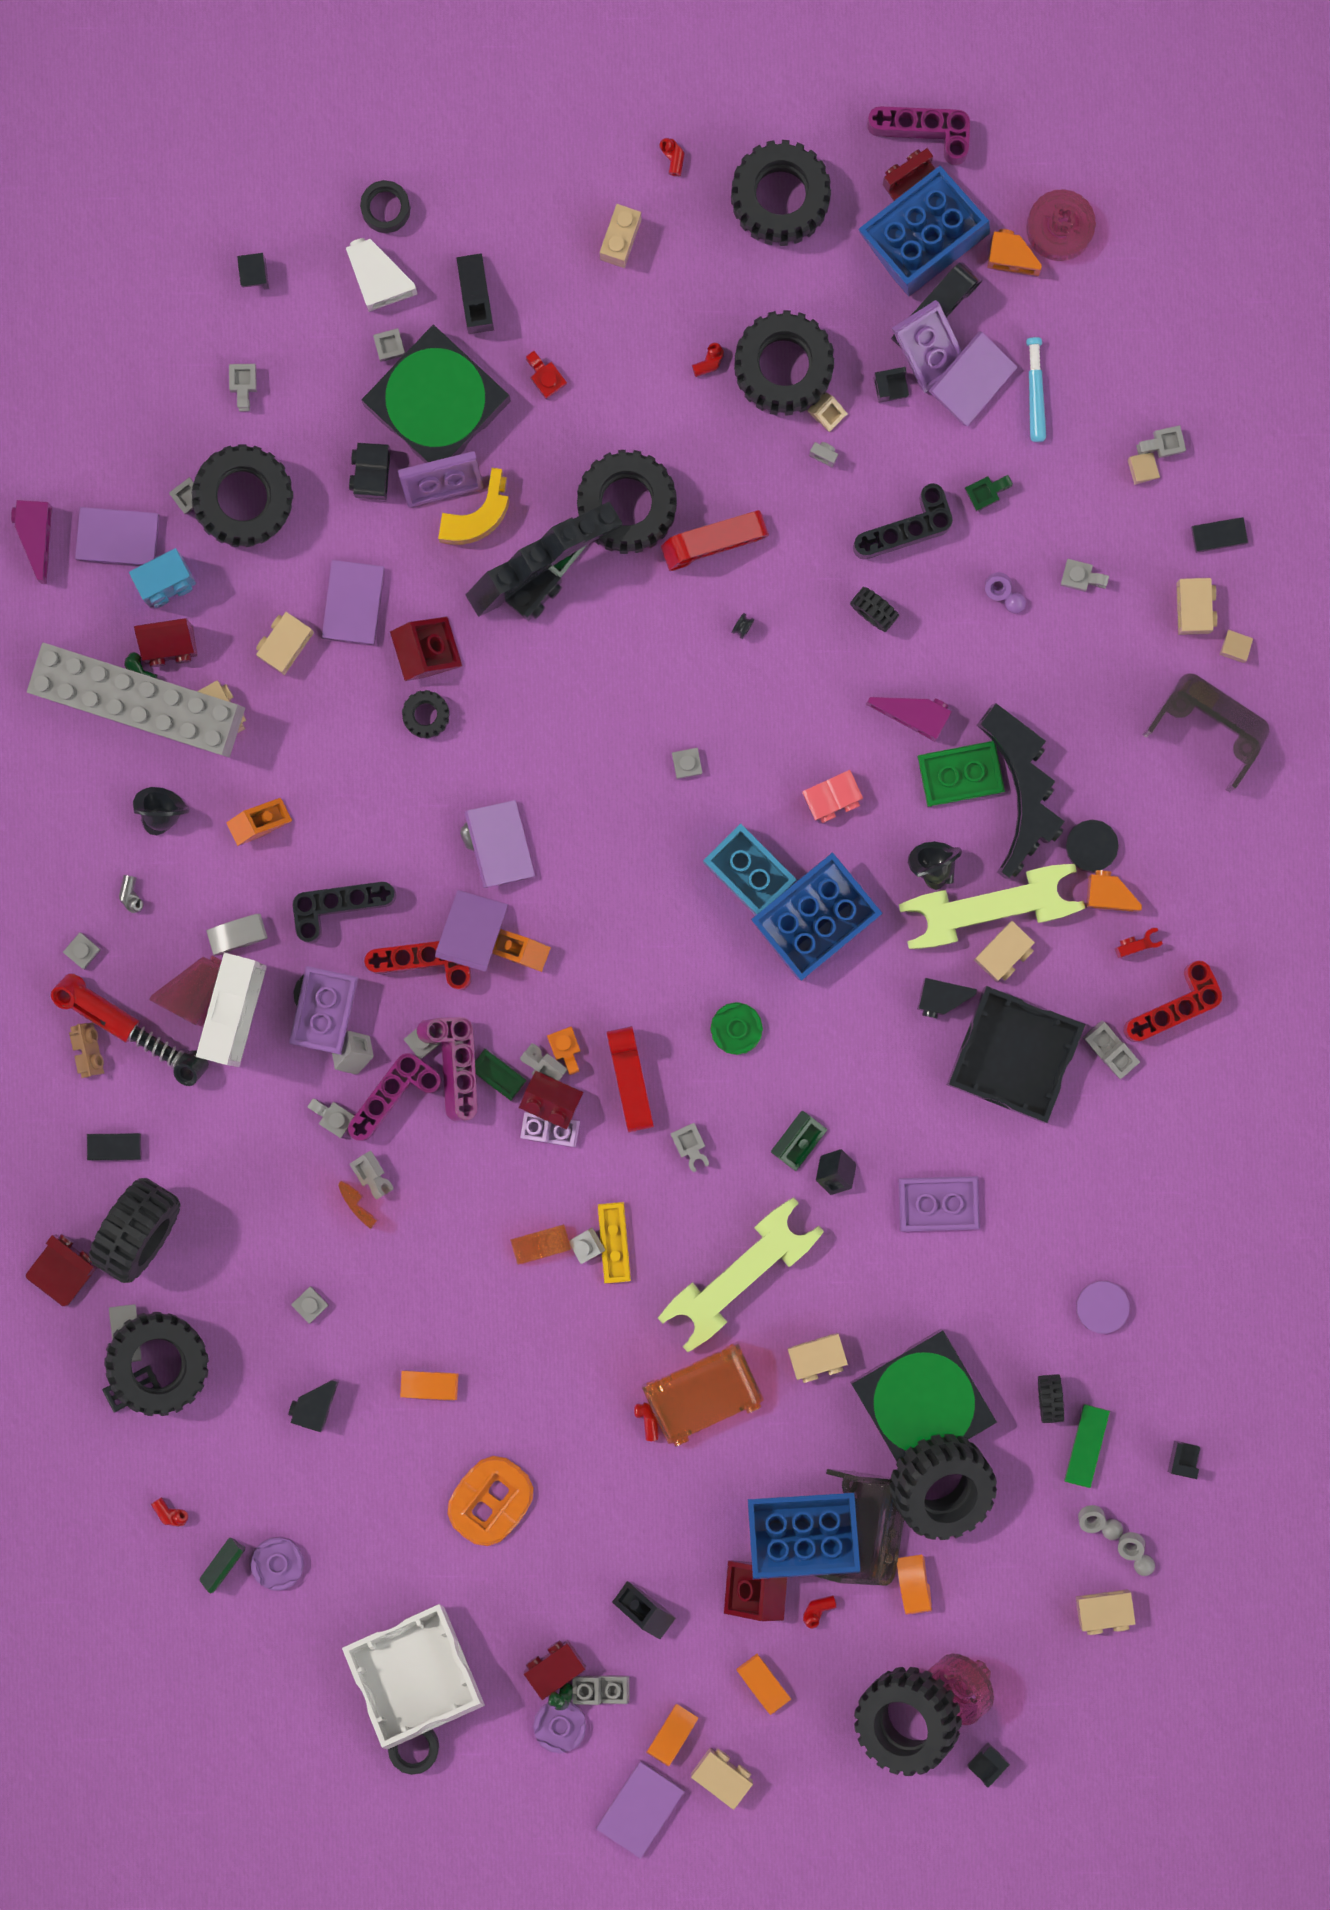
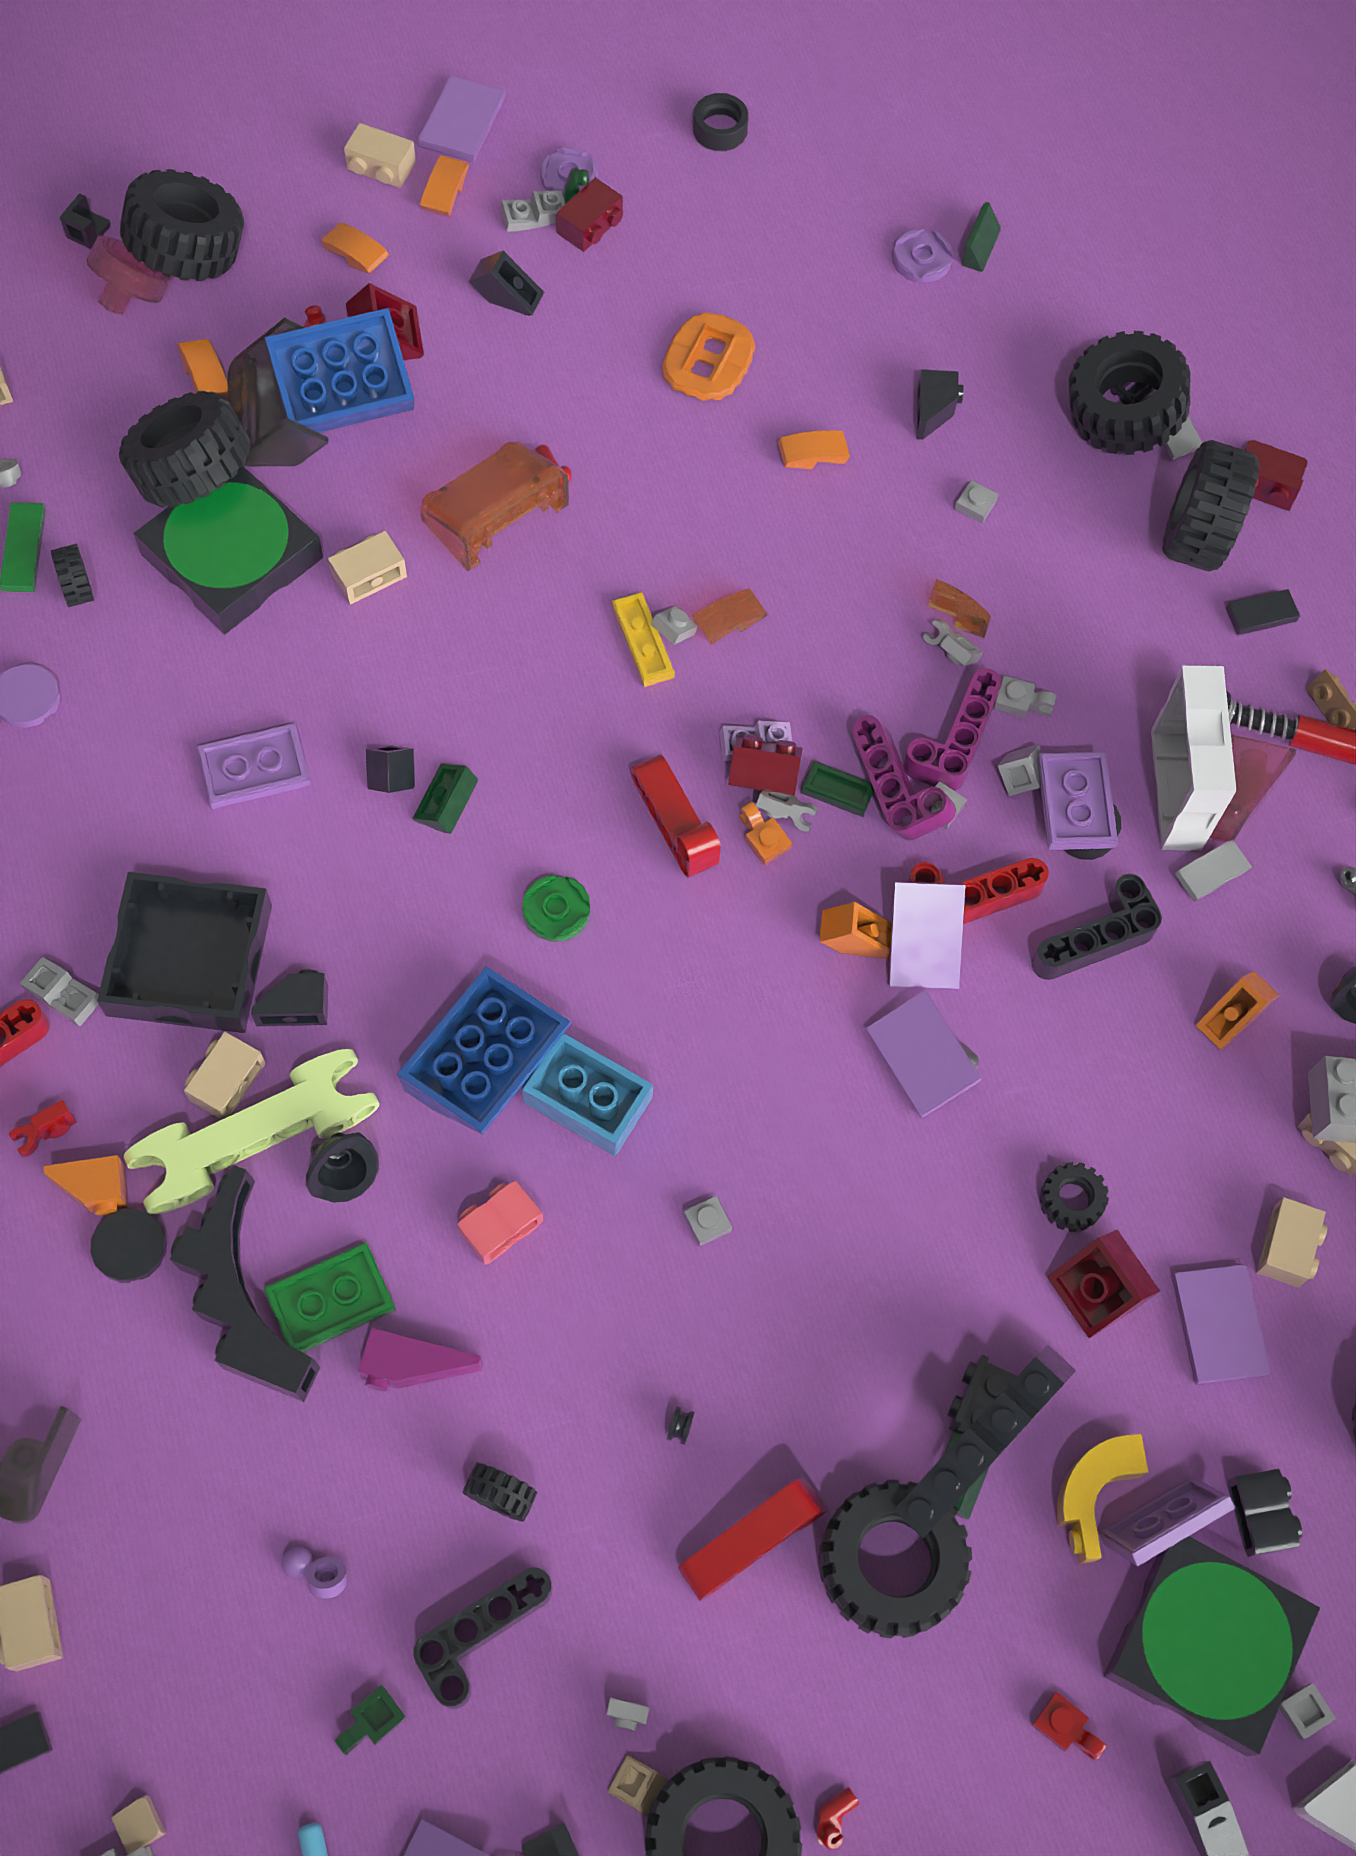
camera: 160 degrees right, 20 degrees down
red arm [151,1497,188,1527] -> none
white tile [342,1604,485,1750] -> none
yellowish green piece [658,1197,824,1352] -> none
light grey plate [671,1123,709,1172] -> none
light grey plate [1060,559,1109,592] -> none

